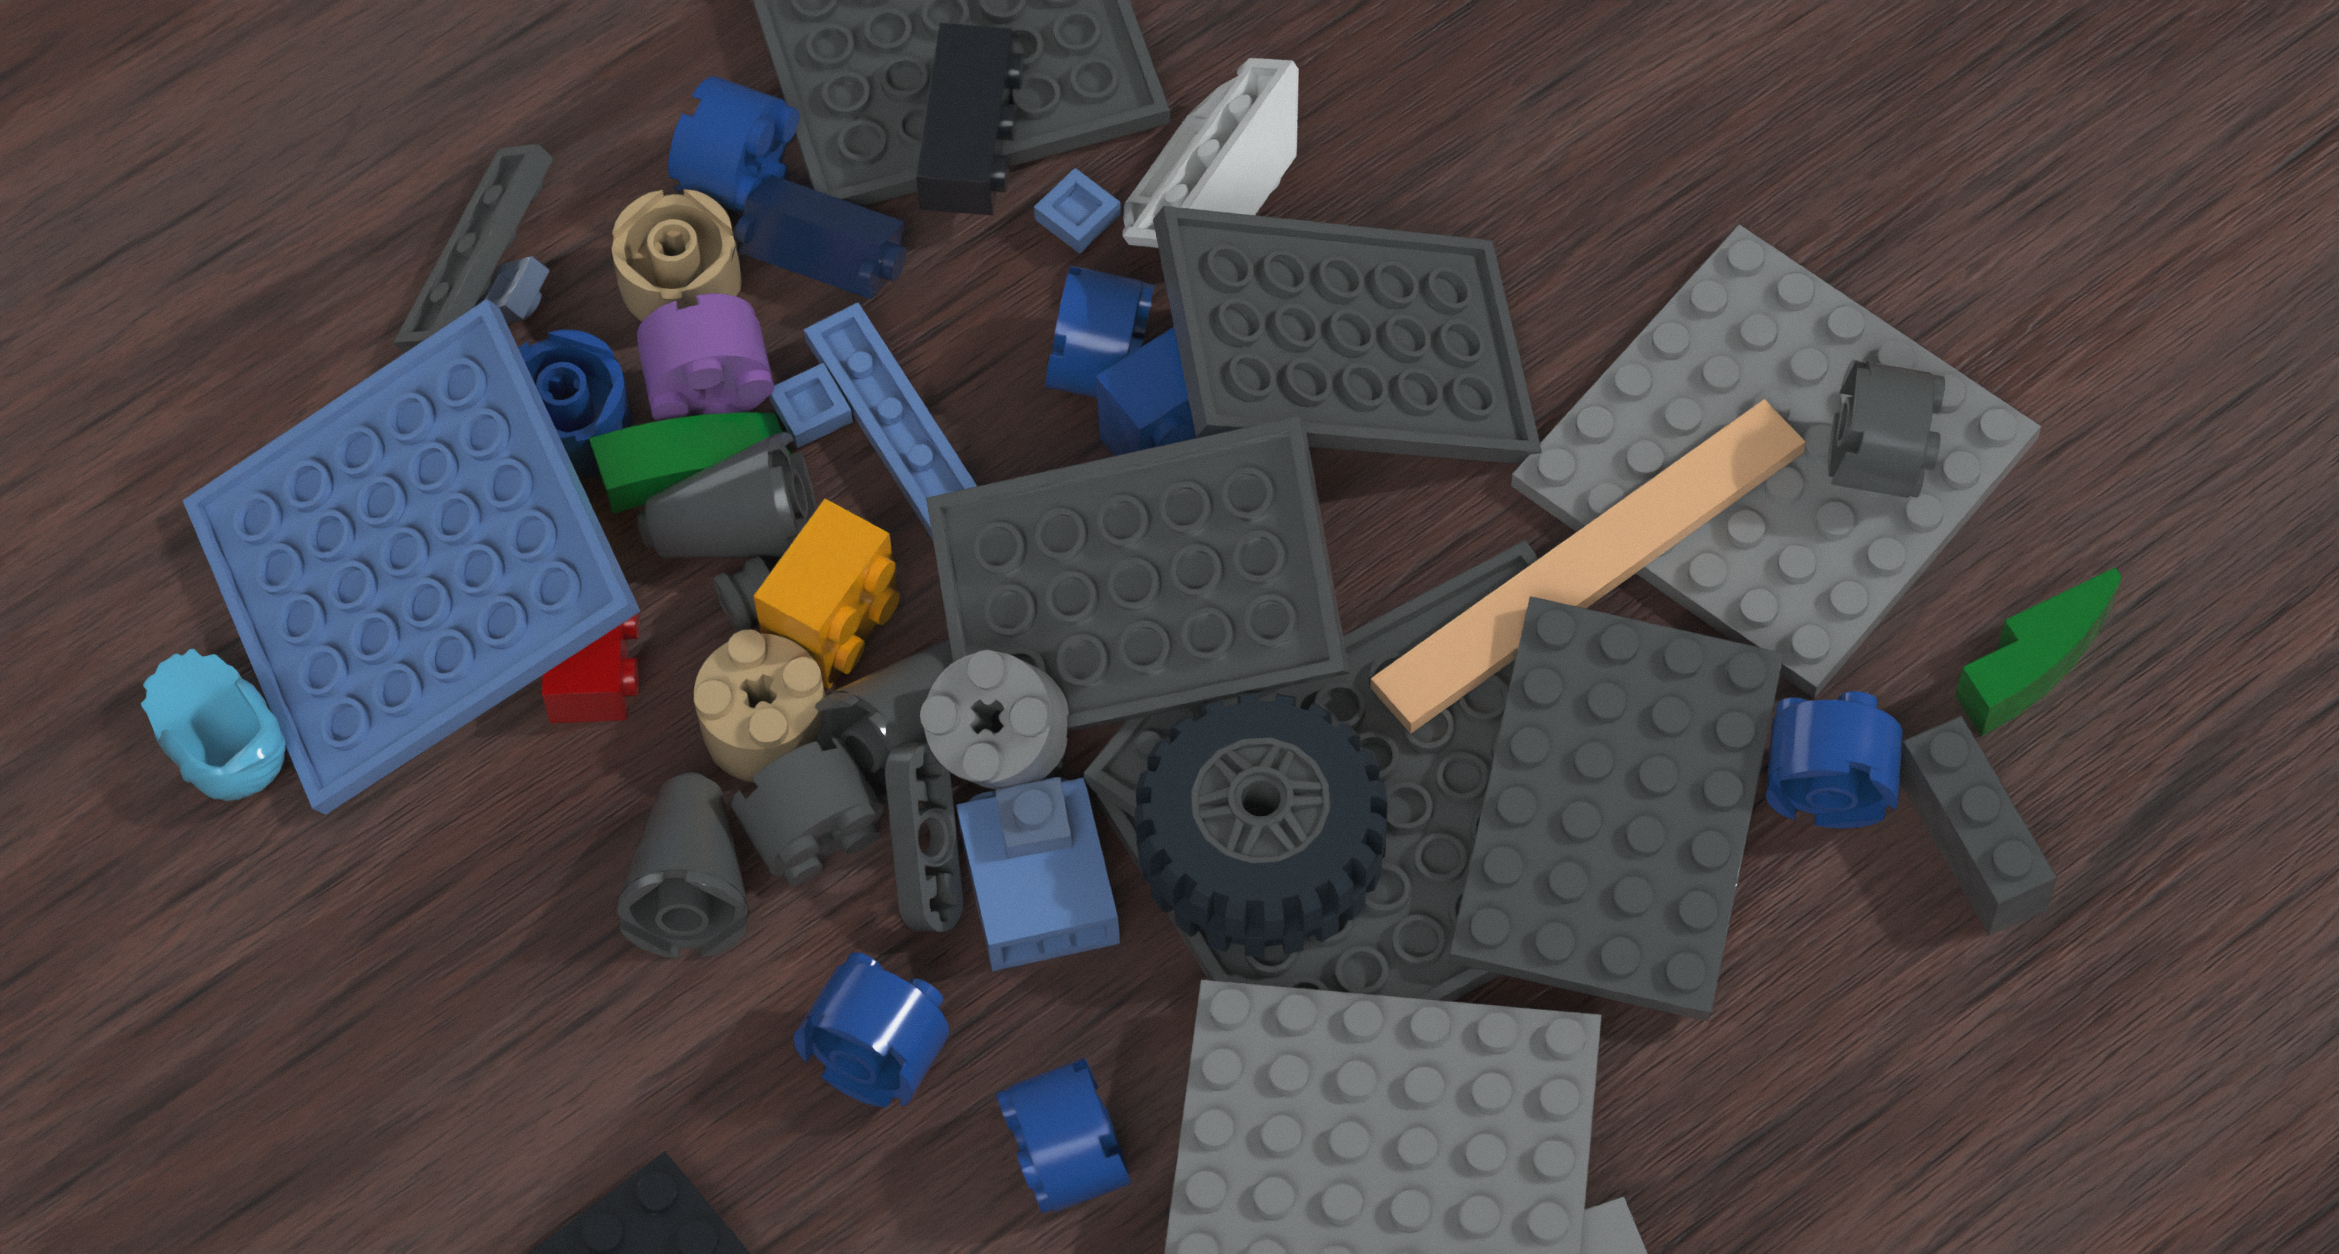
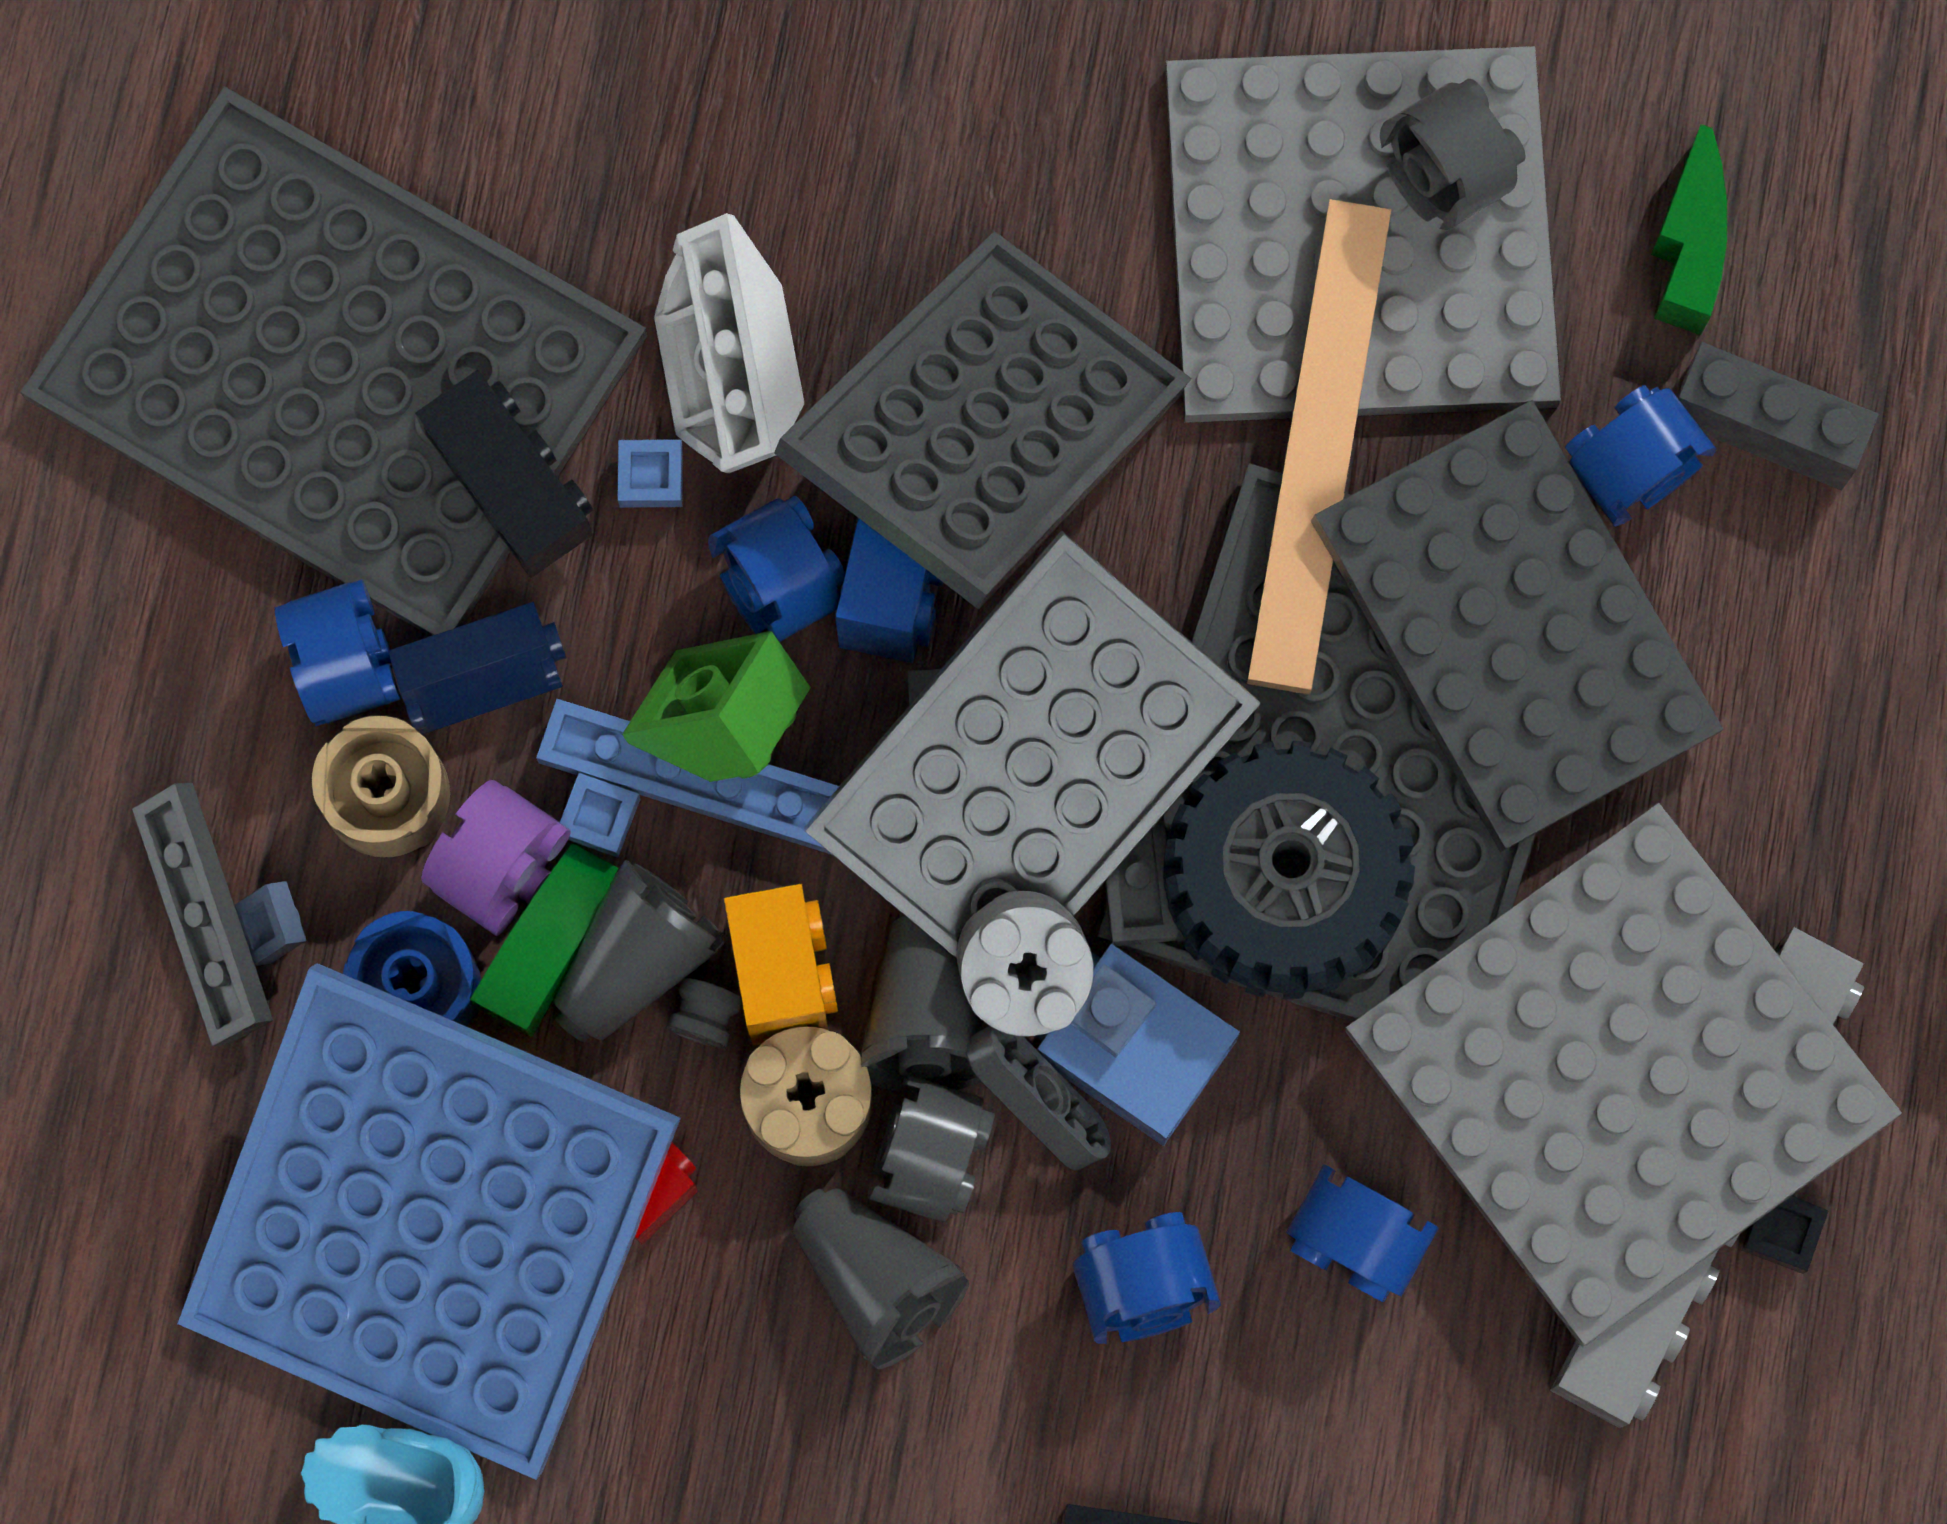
camera: 45 degrees left, 15 degrees up
none -> bright green slope [622,631,811,782]

